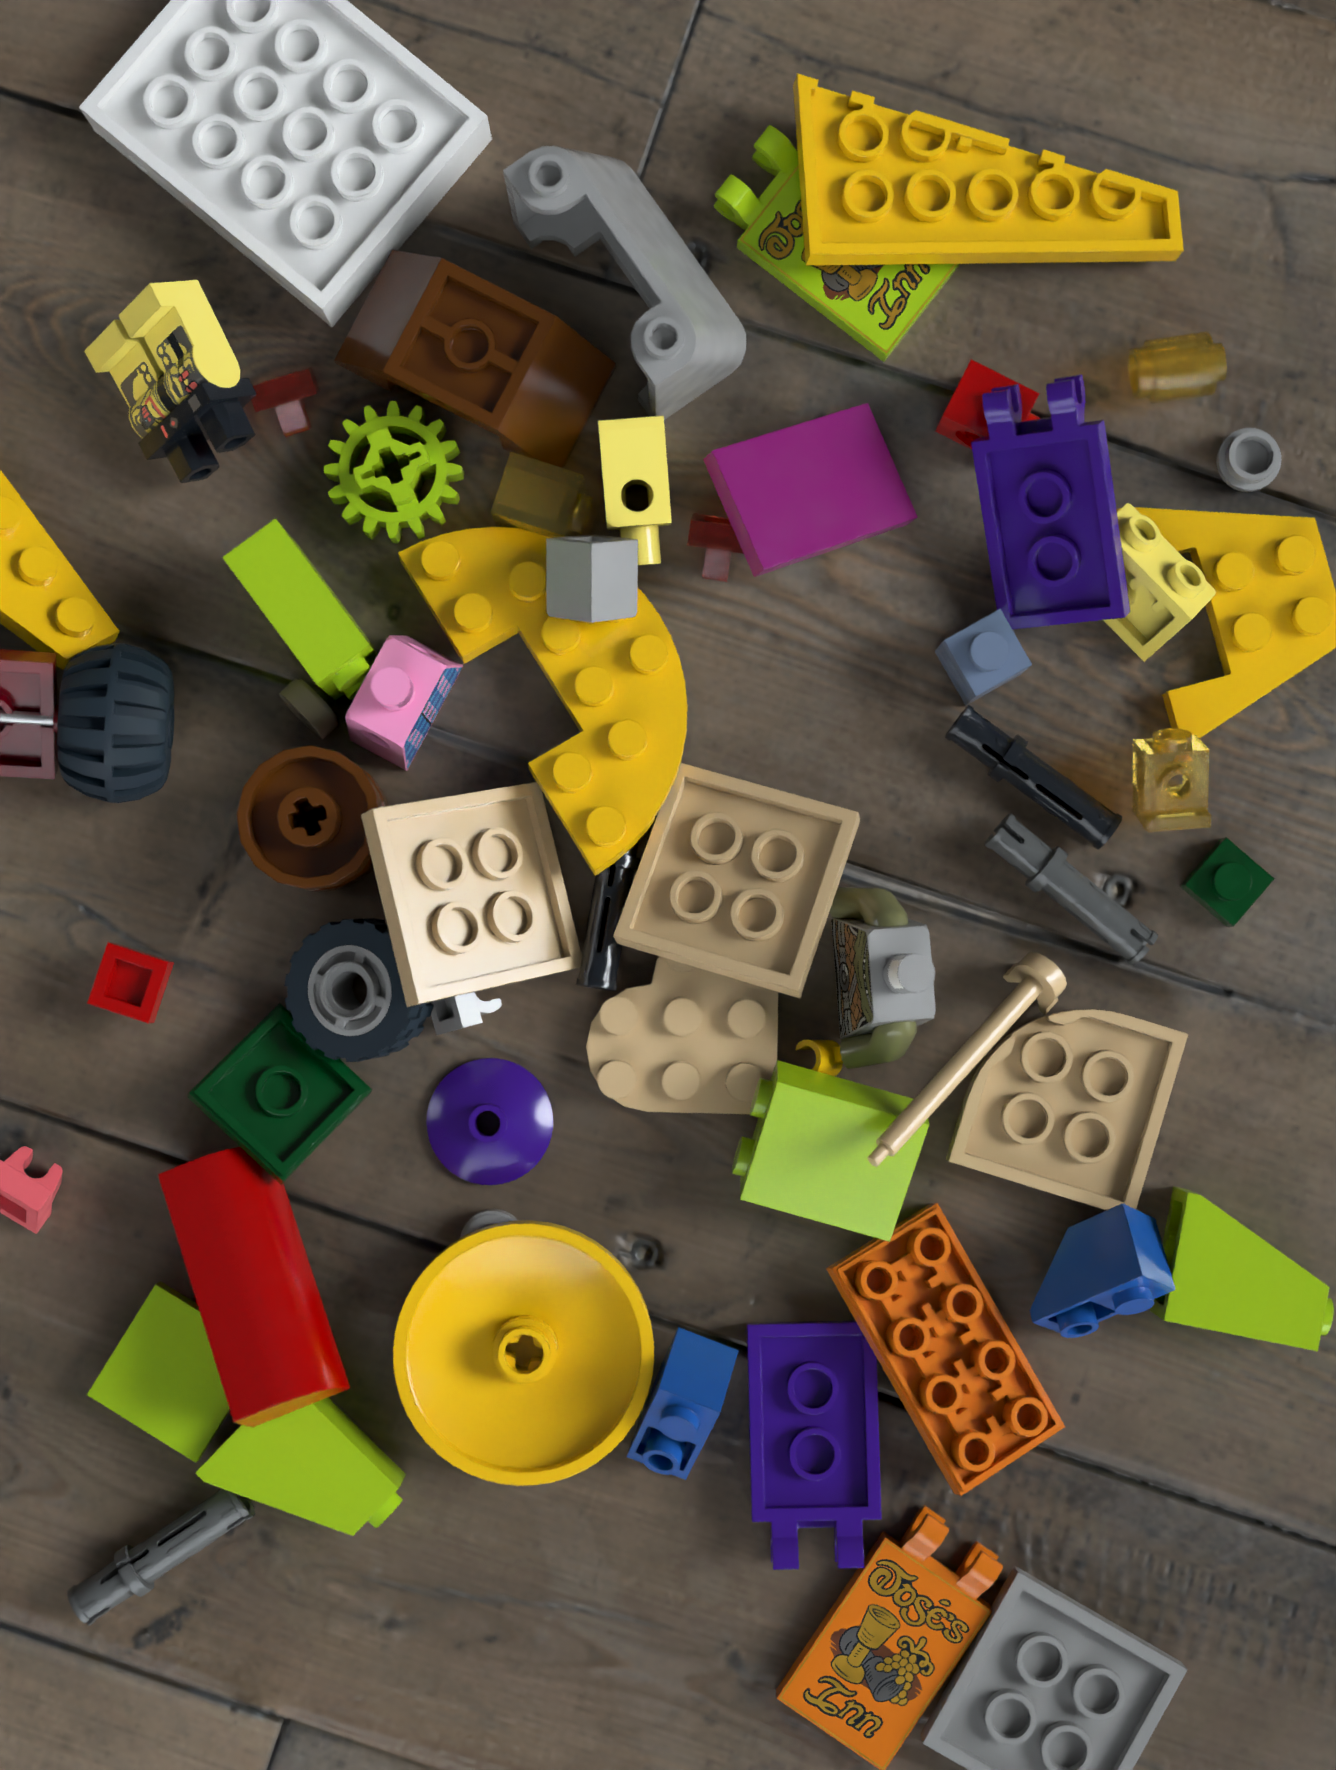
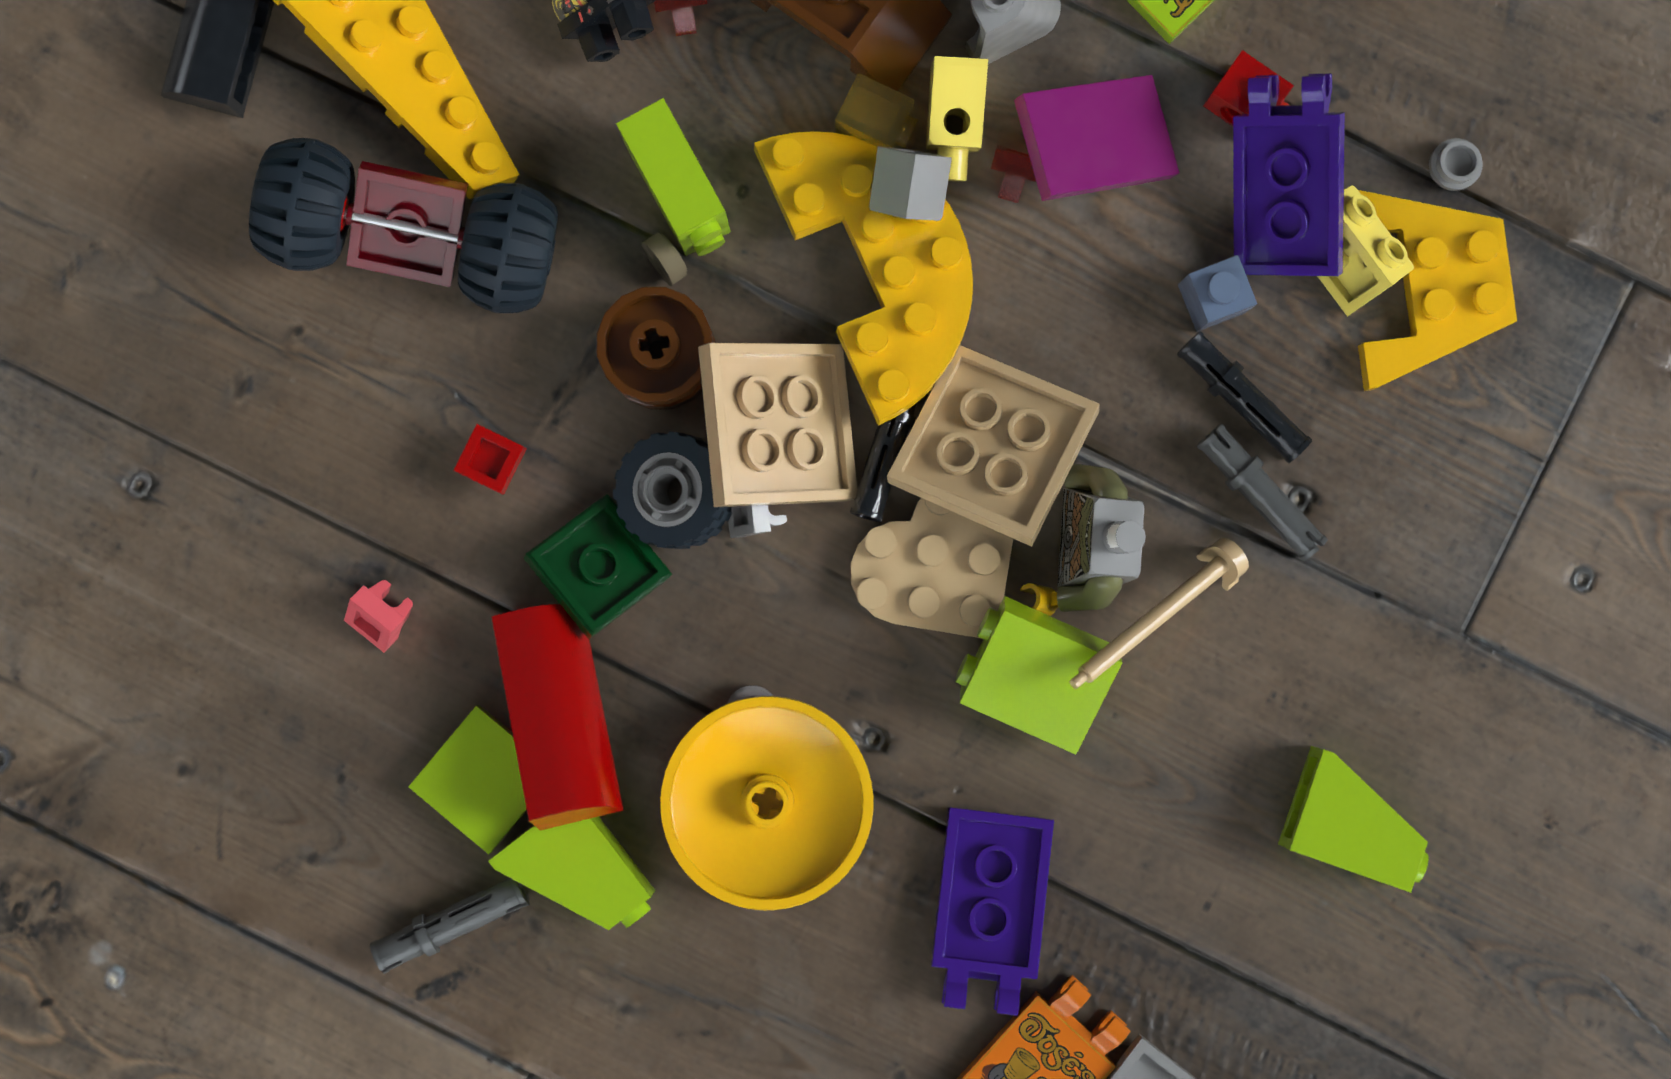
camera: 10 degrees right, 0 degrees up
lime gear [324,401,464,543] -> none
bright pink torso [345,635,463,771] -> none
dark purple dish [426,1058,554,1185] -> none
blue slope [626,1327,739,1480] -> none
orange tile [826,1203,1065,1496] -> none
tan plate [946,1009,1188,1210] -> none
blue slope [1029,1203,1176,1338] -> none
clear yellow brick [1128,331,1227,404] -> none
clear yellow brick [1133,729,1212,832] -> none
dark green plate [1180,837,1275,927] -> none

